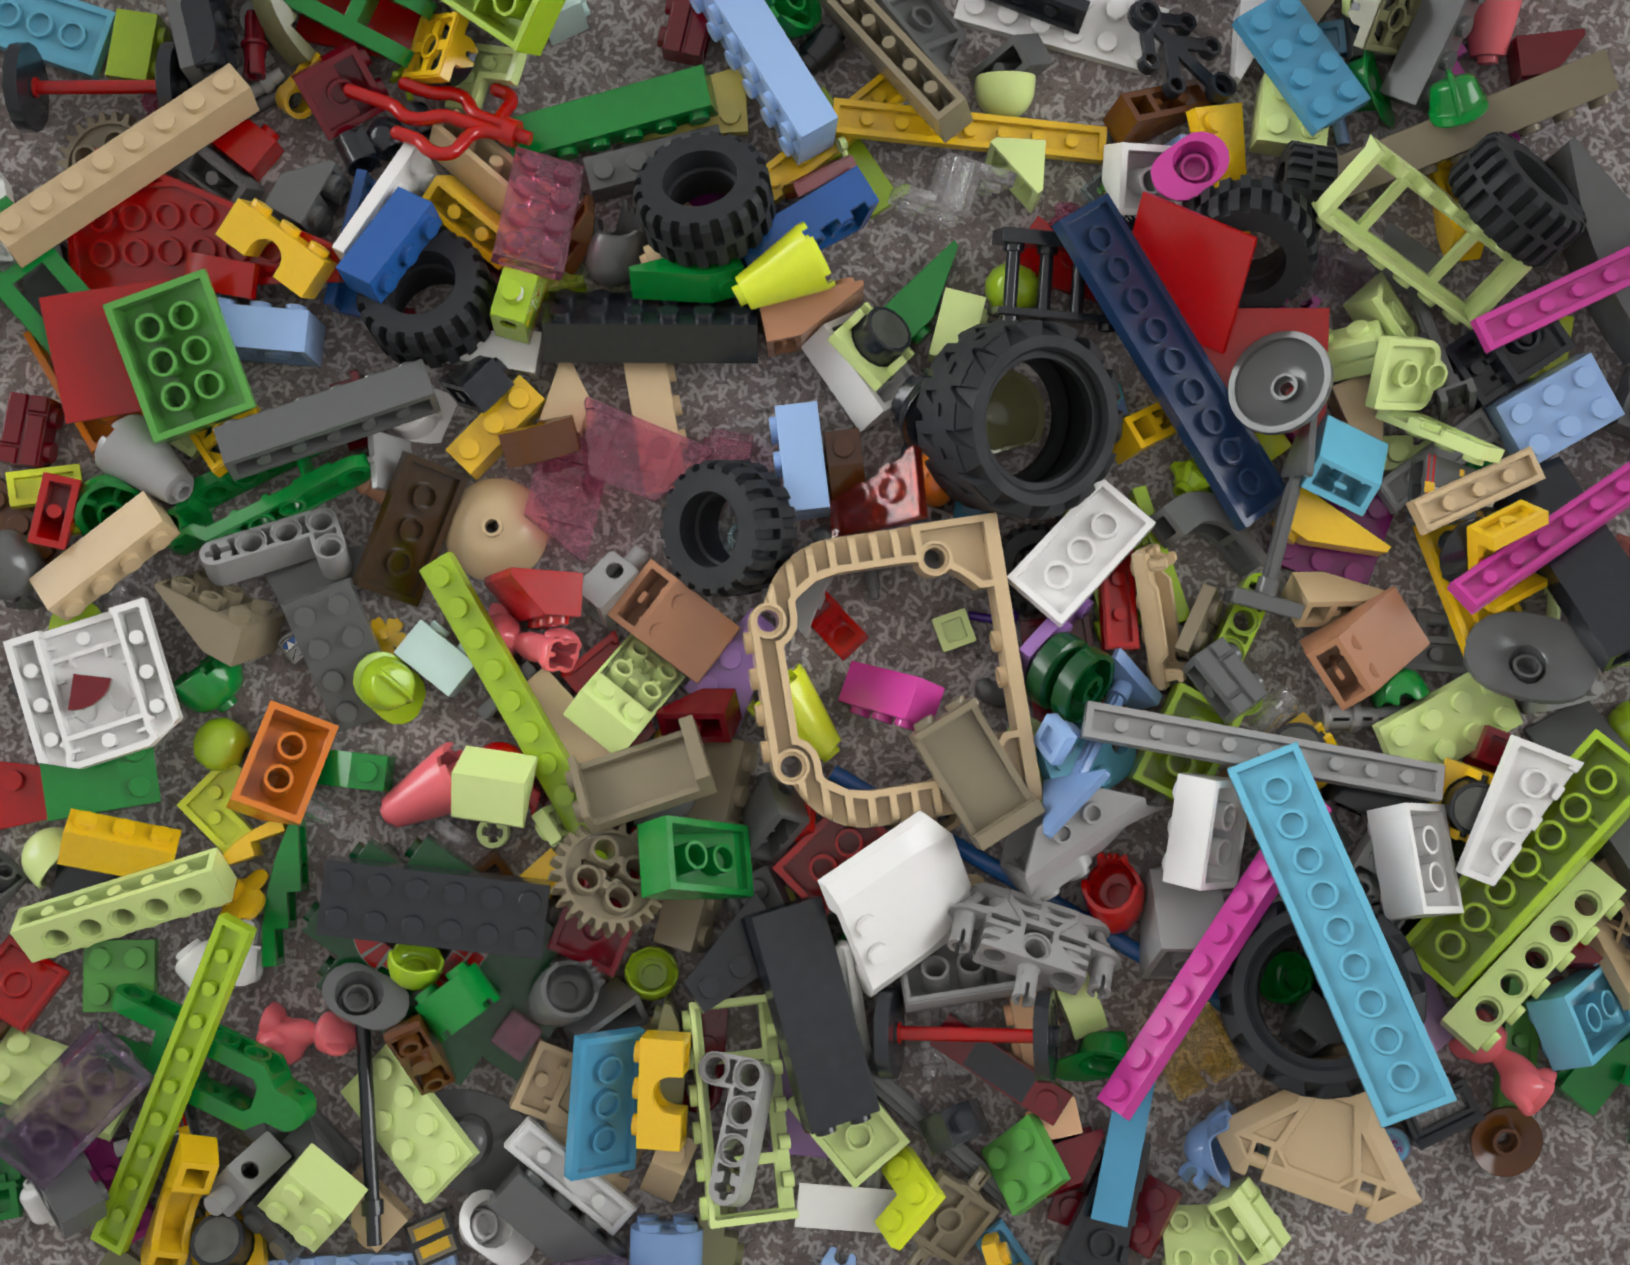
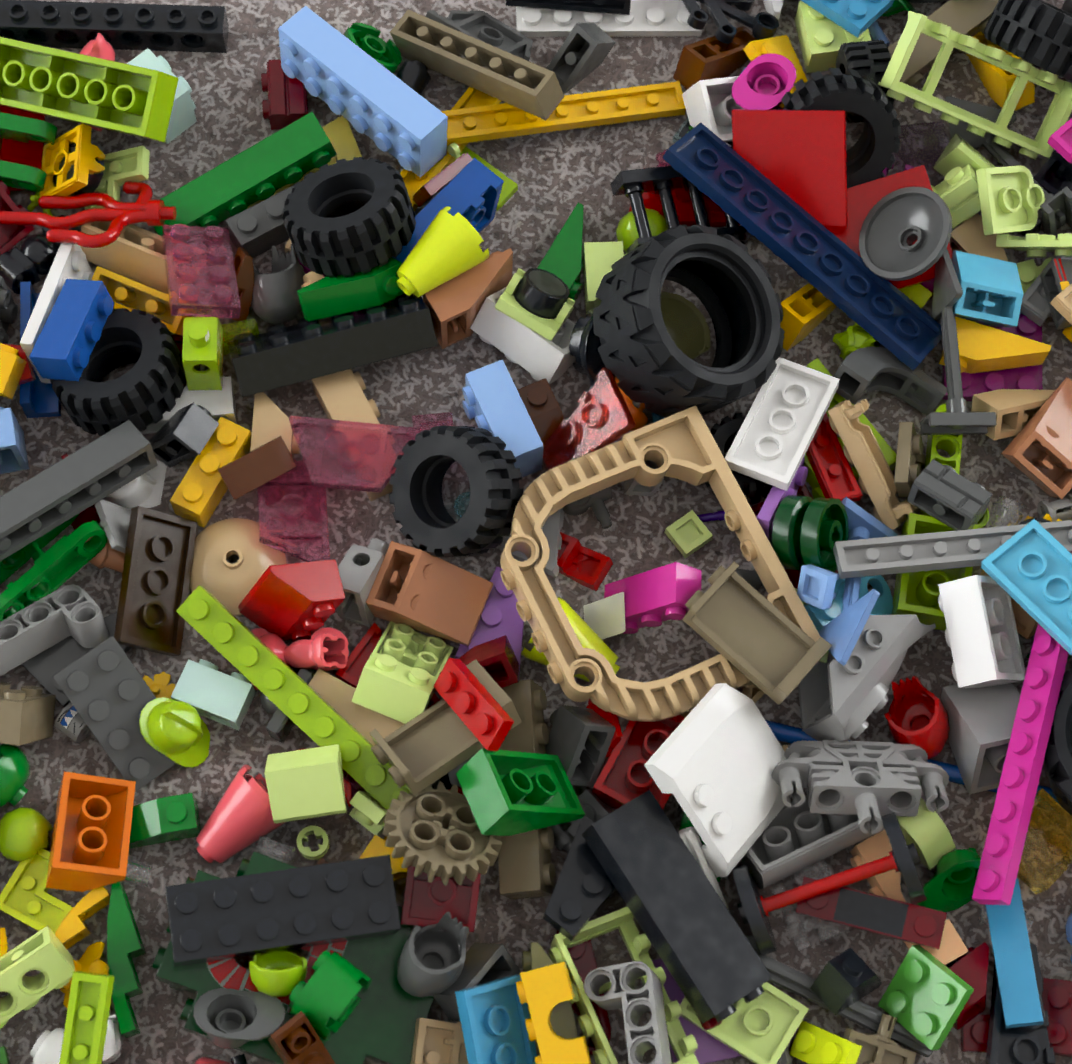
camera: 20 degrees left, 15 degrees down
clear pink plate [491,1009,543,1062] -> none
lime hair [624,946,679,1001] -> none
clear bracket [888,152,1017,227] -> none
yellowish green helmet [974,71,1036,117] -> none
yellowish green slope [985,137,1046,213] -> none
none -> red plate [433,657,514,751]
none -> white sticker [583,592,626,640]

